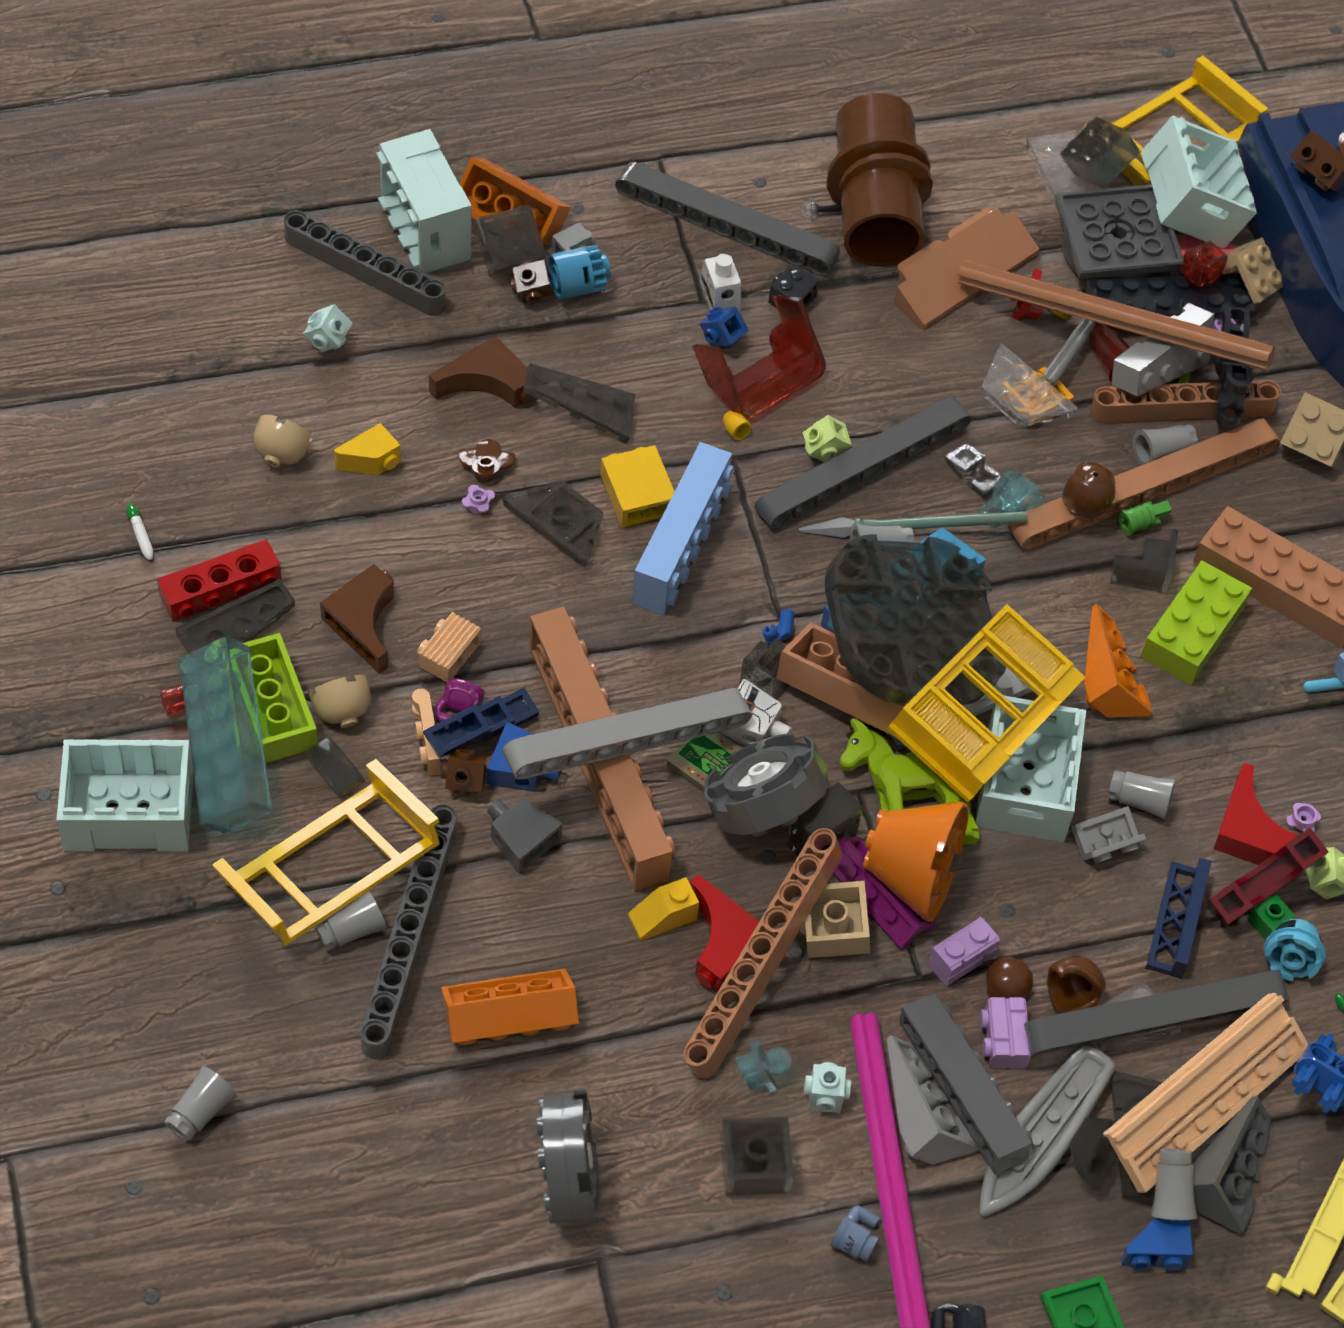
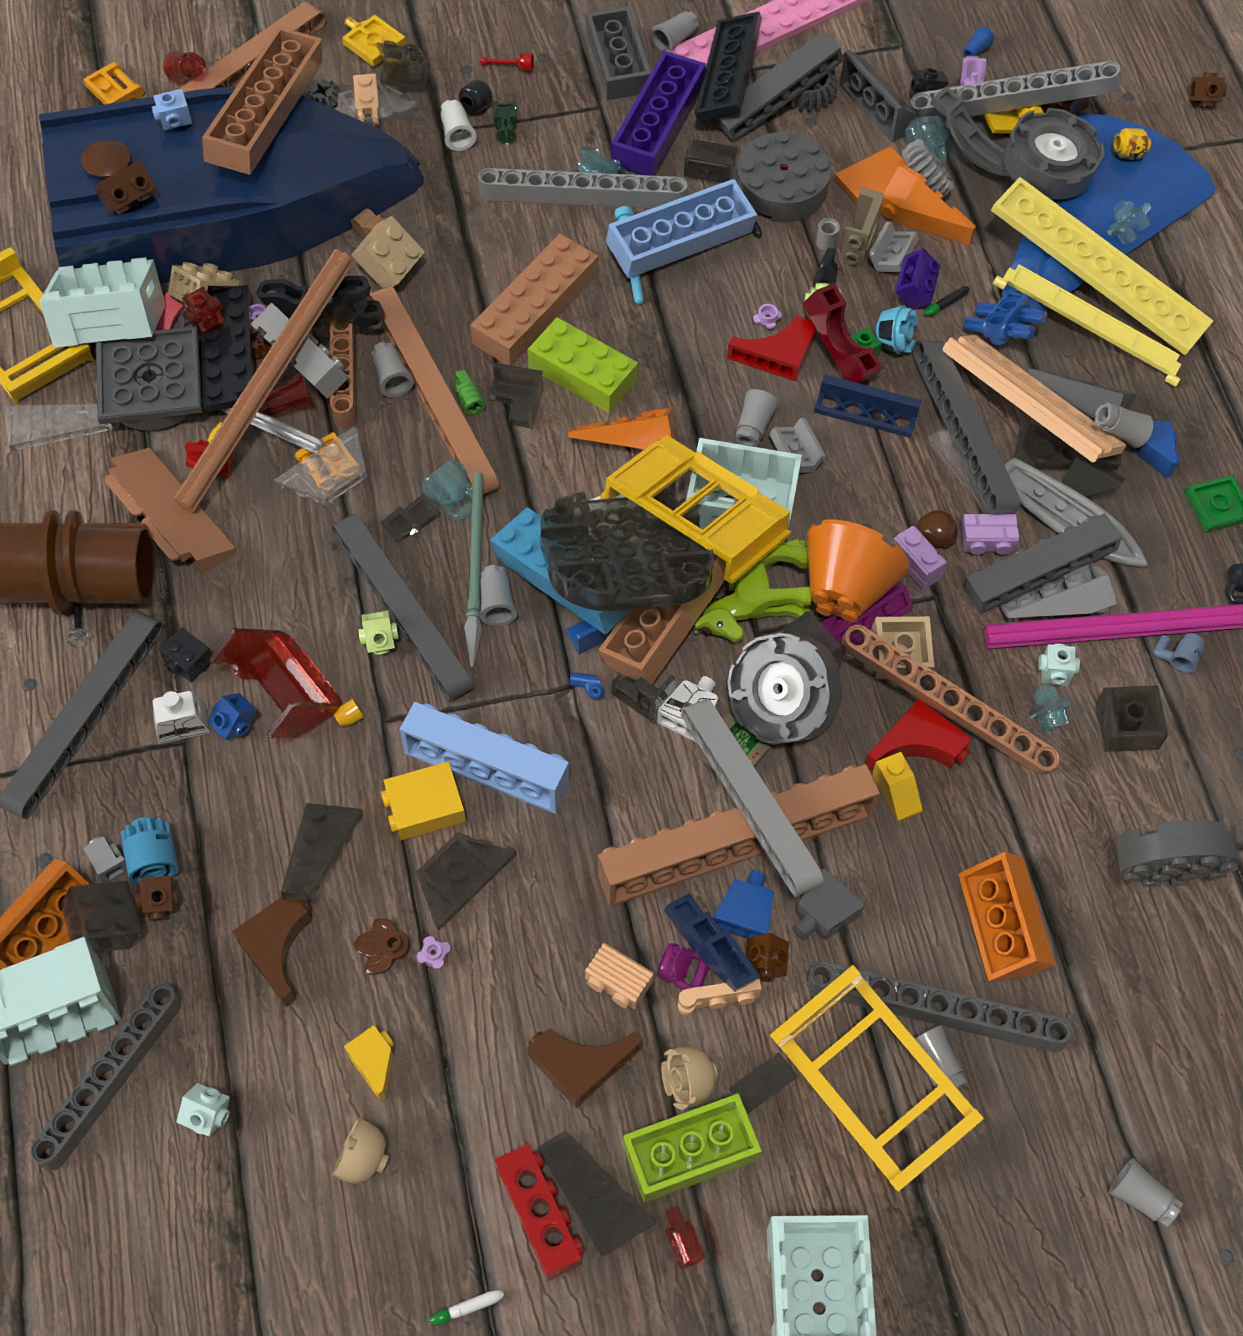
camera: 85 degrees left, 5 degrees up
clear light blue brick [179,636,272,833] -> none
reddish brown piece [1047,956,1106,1014] -> none
clear smoke brick [1059,117,1141,189] -> none
reddish brown piece [1062,462,1116,518] -> none

